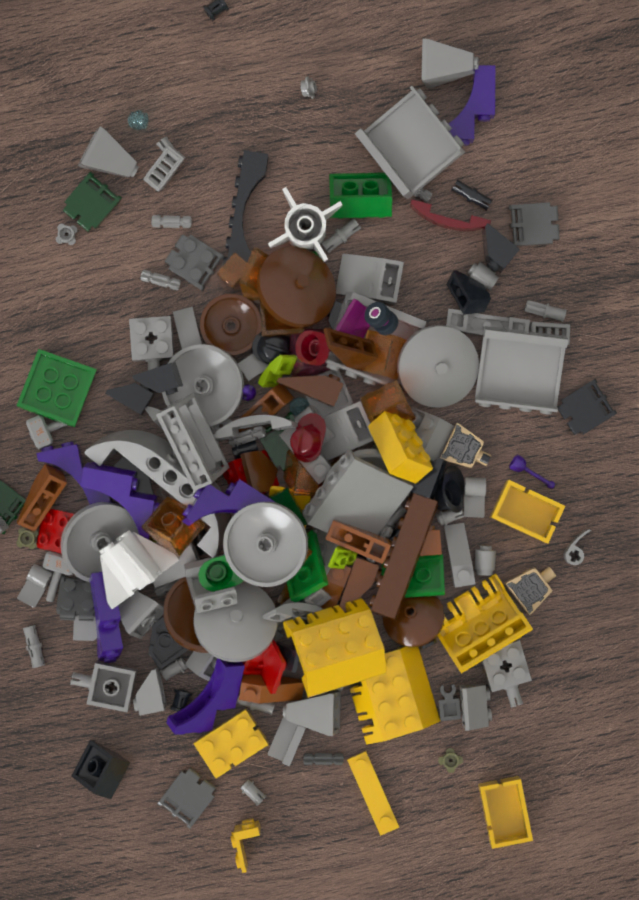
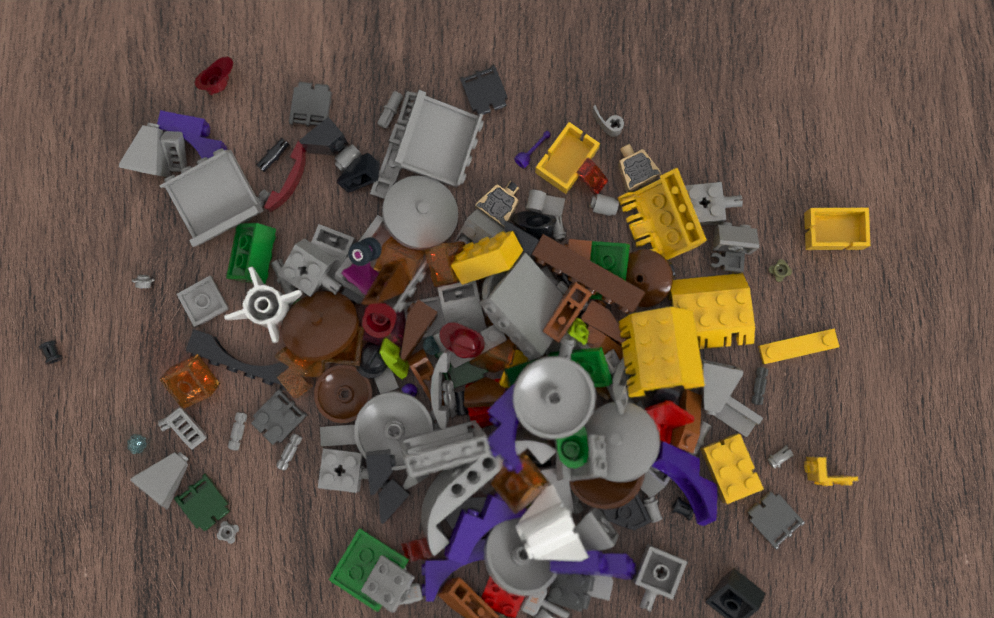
camera: 70 degrees left, 5 degrees down
light grey slope [133,666,167,716] -> none
light grey slope [444,523,476,588] -> none
none -> clear orange slope [159,354,220,409]
none -> light grey slope [160,131,187,172]
none -> light grey plate [177,276,229,328]
none -> dark red piece [194,56,233,95]
none -> light grey brick [278,238,342,296]
none -> light grey plate [361,555,415,612]
none -> clear red slope [401,537,432,563]
none -> light grey pin [558,335,576,360]
none -> clear red slope [576,157,608,195]

